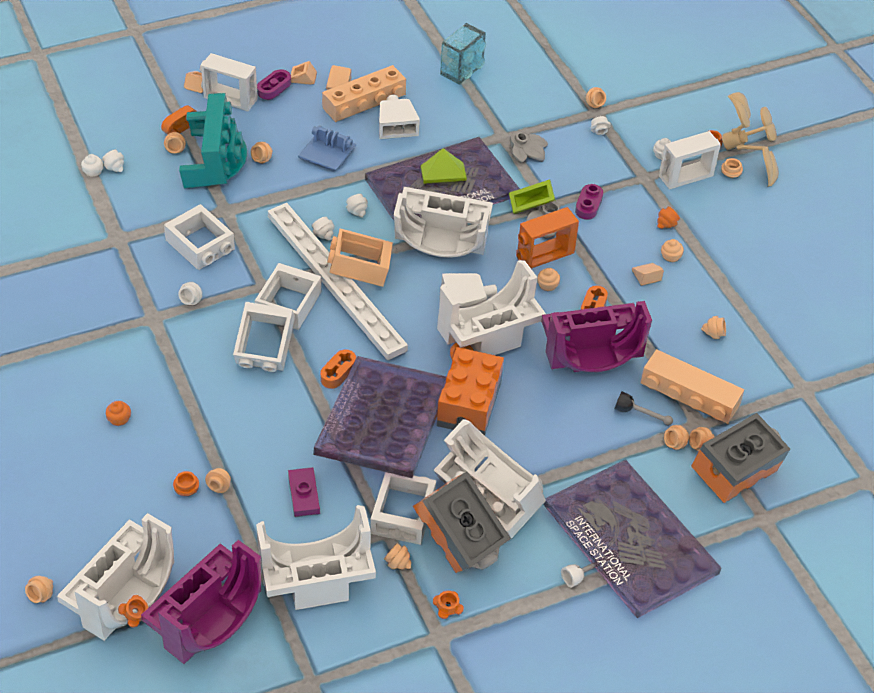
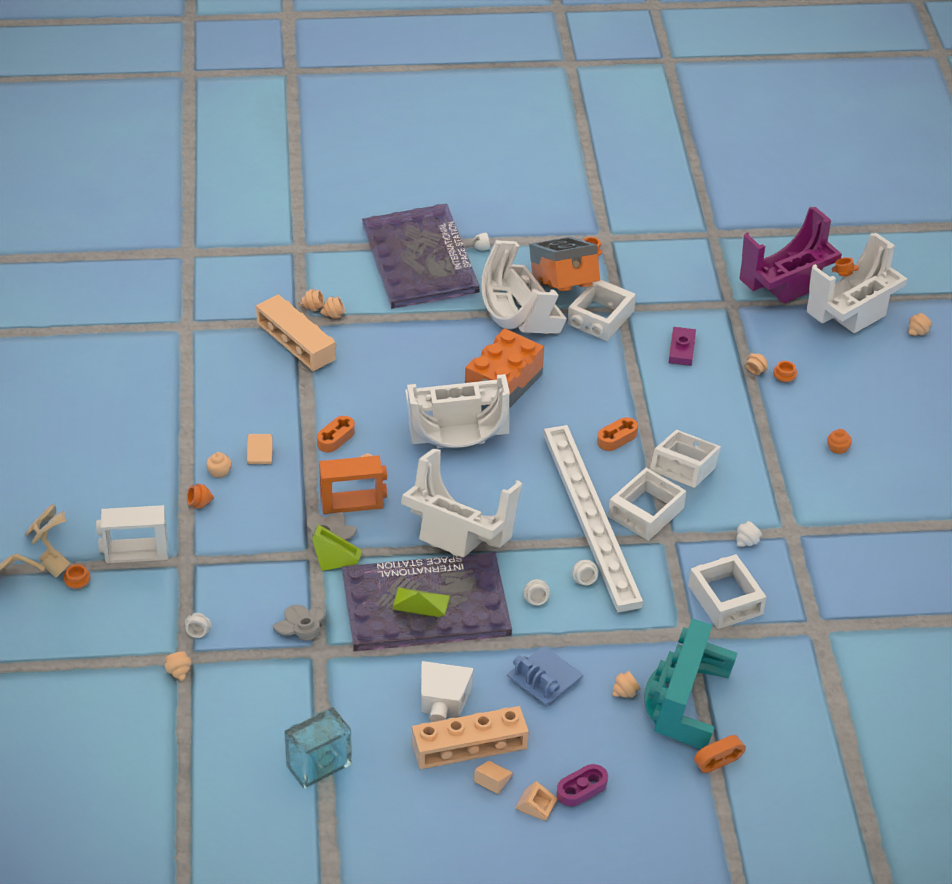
camera: 160 degrees left, 5 degrees down
white plate [81,154,104,177] -> none
white plate [102,149,124,172] -> none
light nougat plate [164,132,186,153] -> none
light nougat slope [184,71,203,93] -> none
white window [200,53,258,111] -> none
white piece [256,505,376,610] -> none
clear purple plate [313,356,447,479] -> none
light nougat window [327,228,393,287] -> none
light nougat plate [384,543,411,570] -> none
white torso [441,273,497,308] -> none
magenta piece [541,301,652,372] -> none
magenta plate [575,184,603,220] -> none
hinge [614,391,673,425] -> none
white plate [653,138,671,160] -> none
dark grey piece [691,413,790,503] -> none
light nougat plate [701,316,726,339] -> none
light nougat plate [721,158,743,178] -> none

